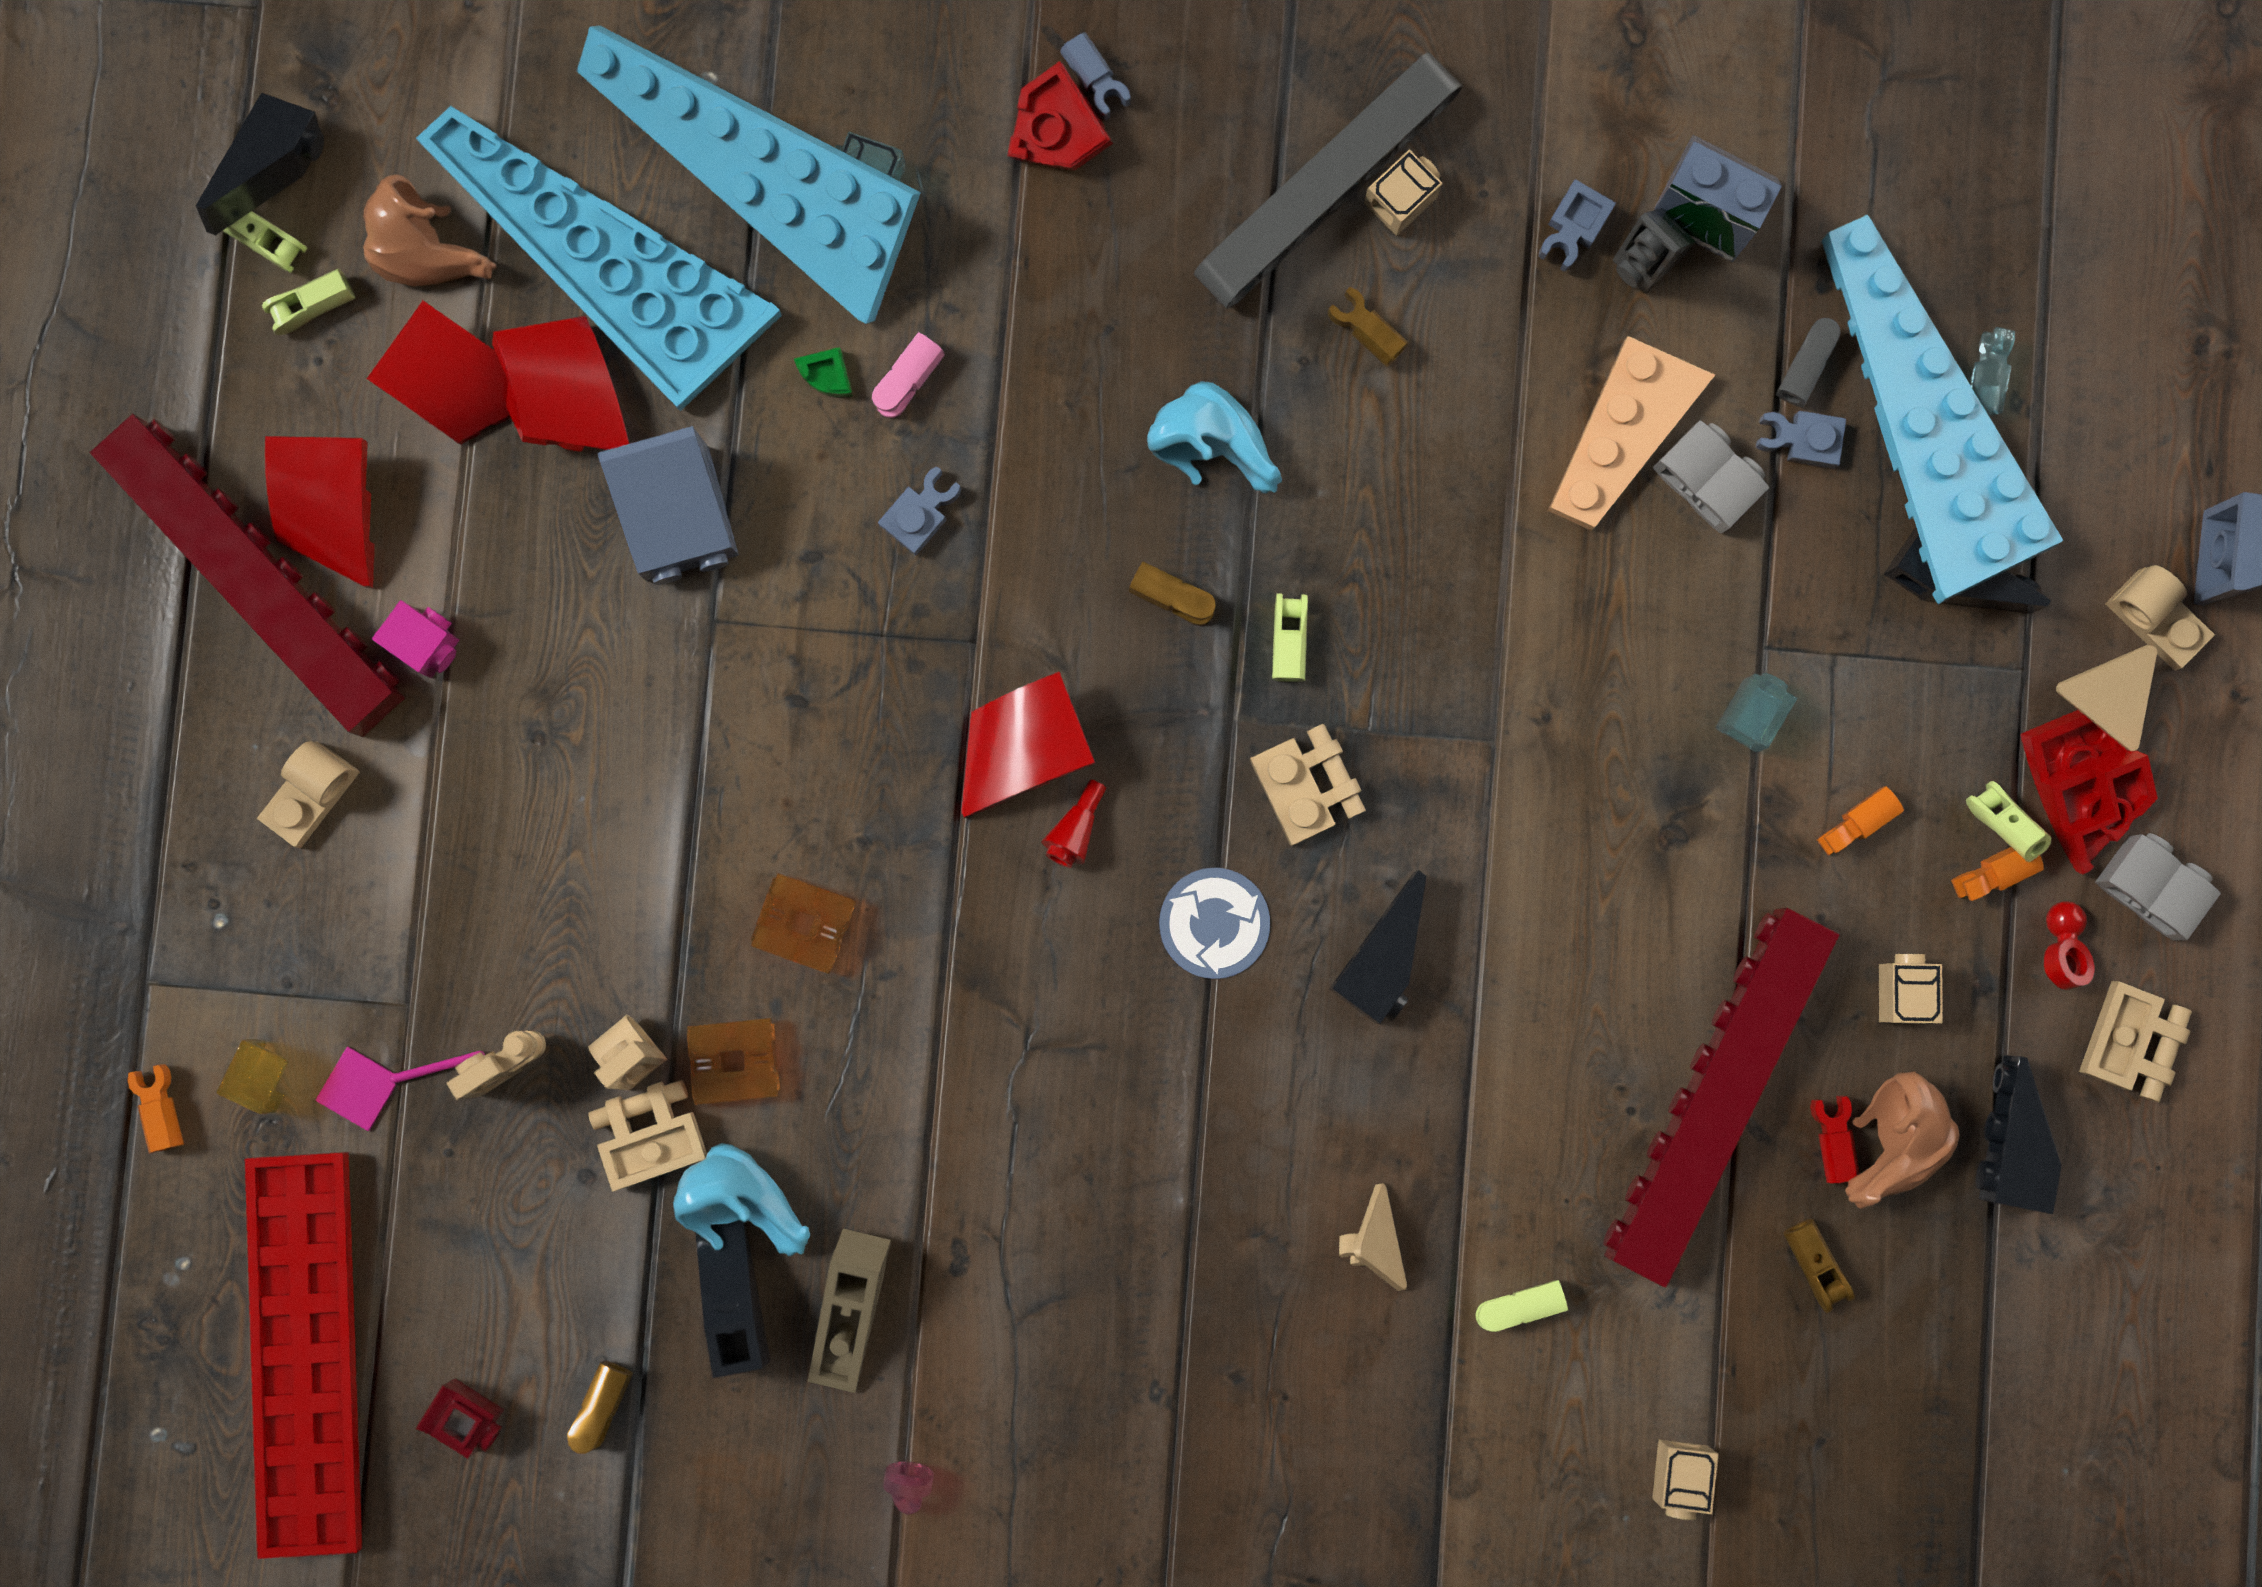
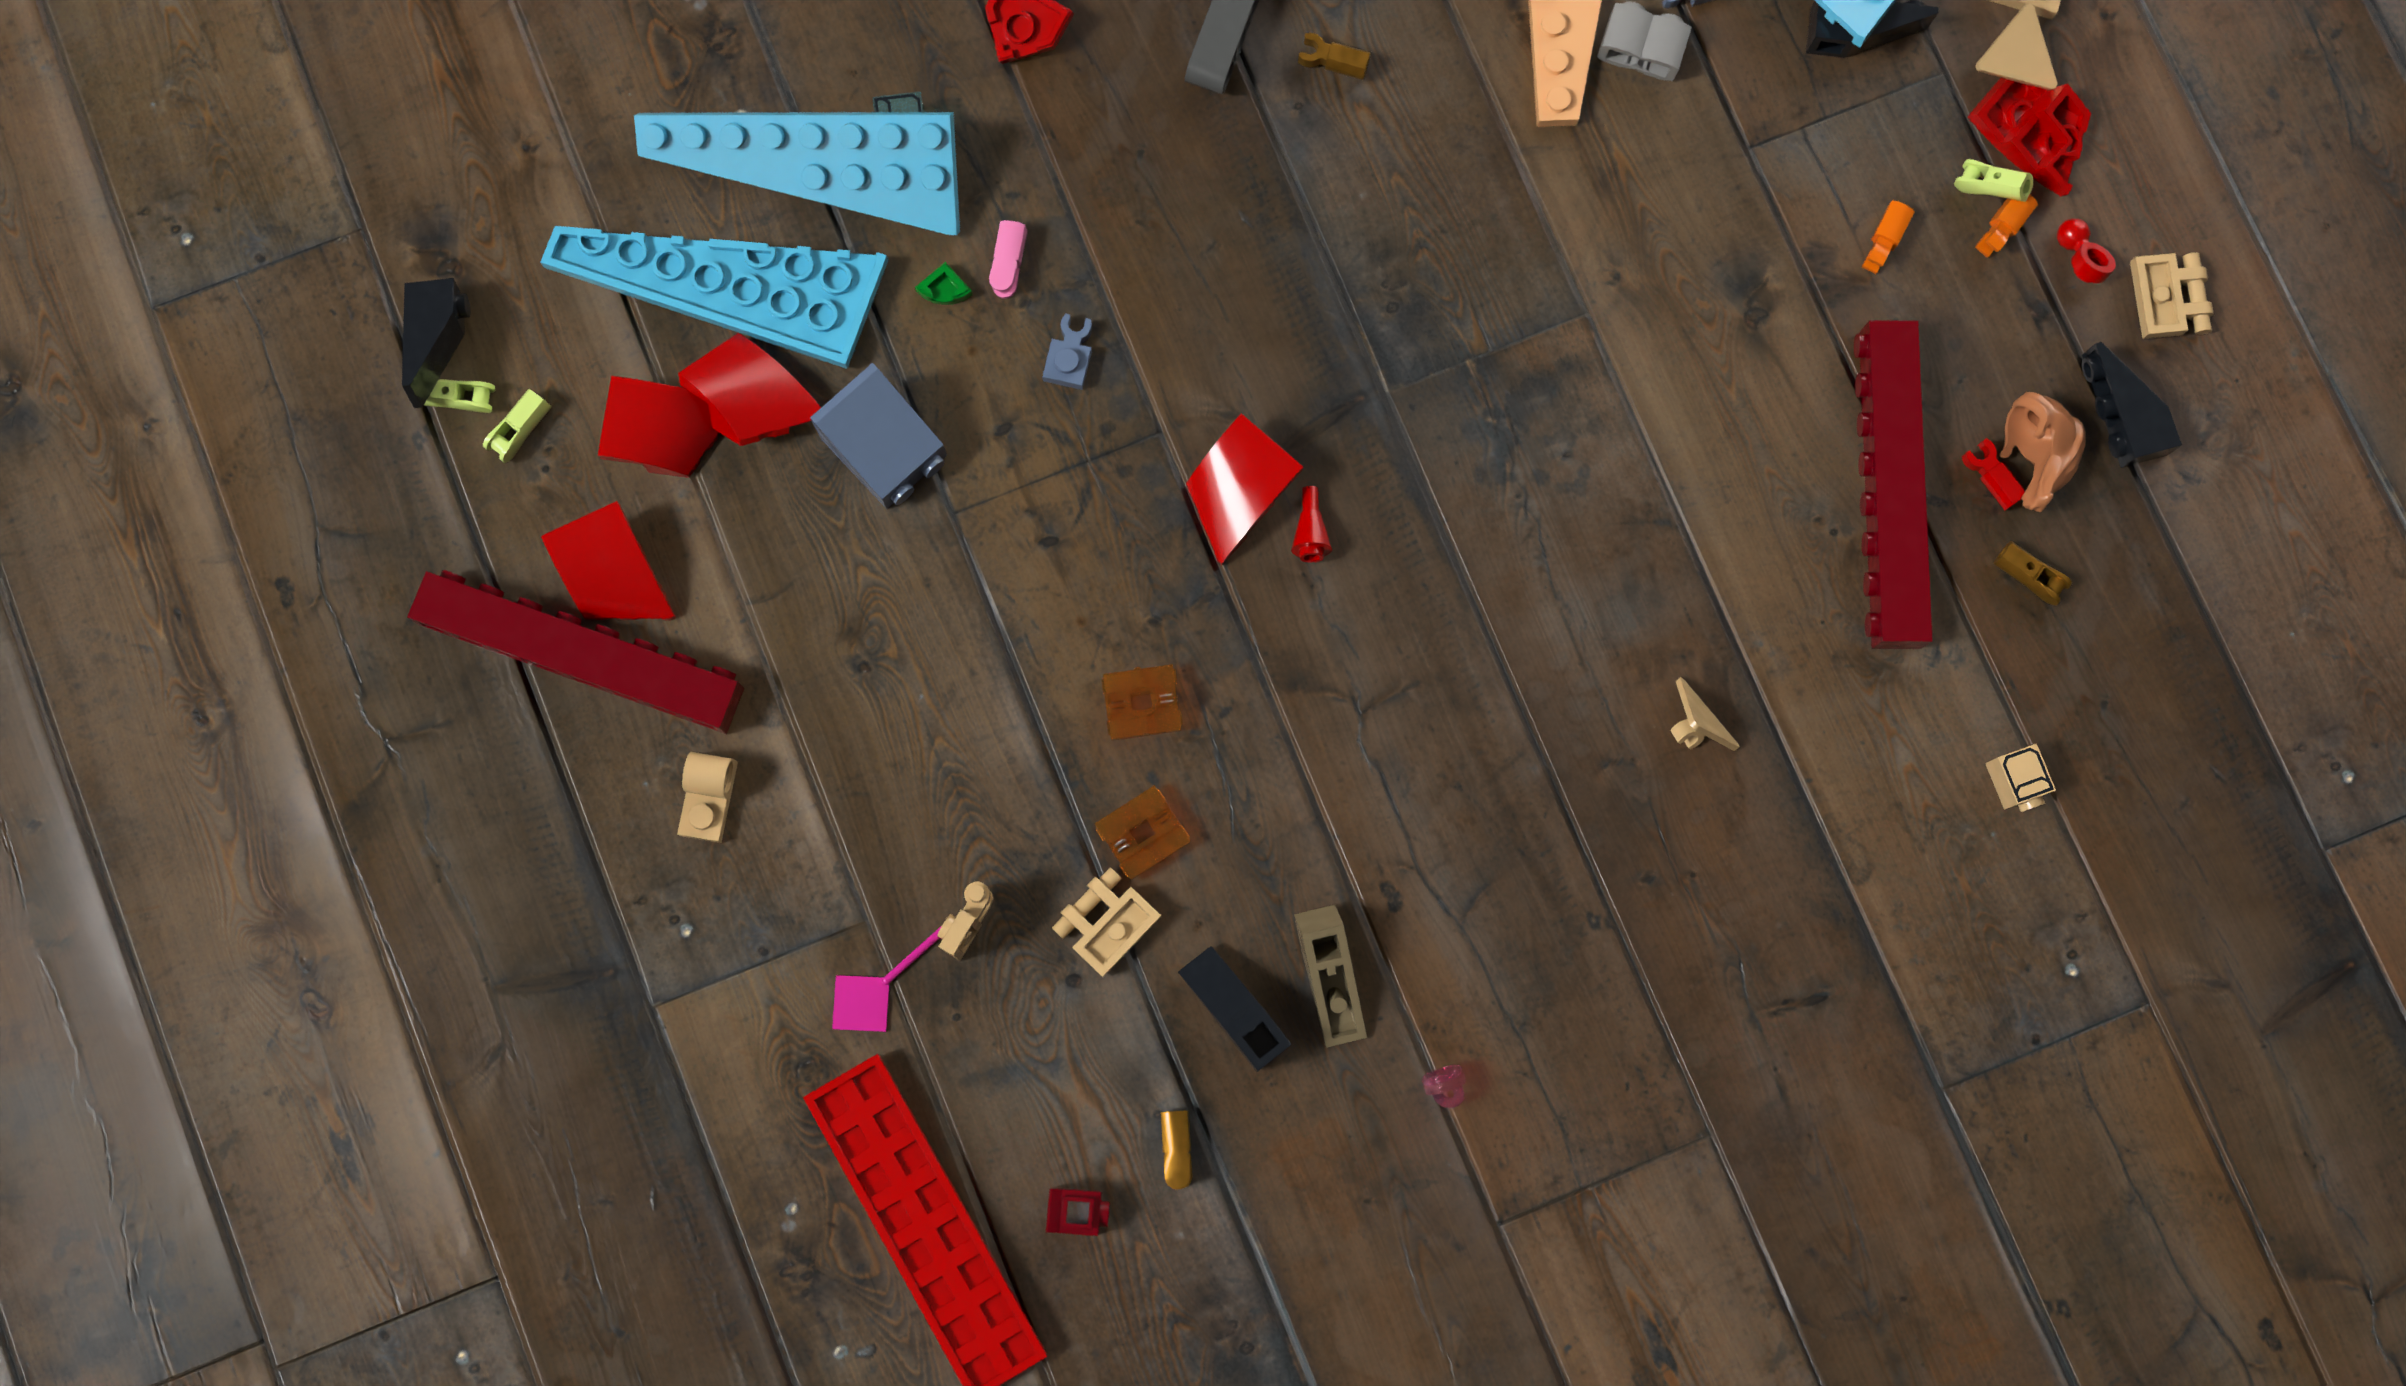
camera: 30 degrees left, 5 degrees down
orange bar [127,1064,184,1154] -> none
clear yellow panel [216,1039,288,1114] -> none
nougat piece [363,174,497,286] -> none
dark pink brick [372,600,459,678] -> none
tan plate [588,1015,667,1091] -> none
medium azure piece [673,1143,810,1256] -> none
pearl gold bar [1129,561,1216,626] -> none
medium azure piece [1147,381,1282,494] -> none
sticker [1159,868,1270,979] -> none
tan plate [1250,724,1366,846] -> none
yellowish green bar [1272,593,1308,682] -> none
black slope [1329,870,1427,1024] -> none
yellowish green bar [1475,1280,1568,1332] -> none
clear light blue brick [1716,673,1797,753] -> none
tan brick [1879,954,1942,1023] -> none
light grey brick [2095,833,2221,940] -> none

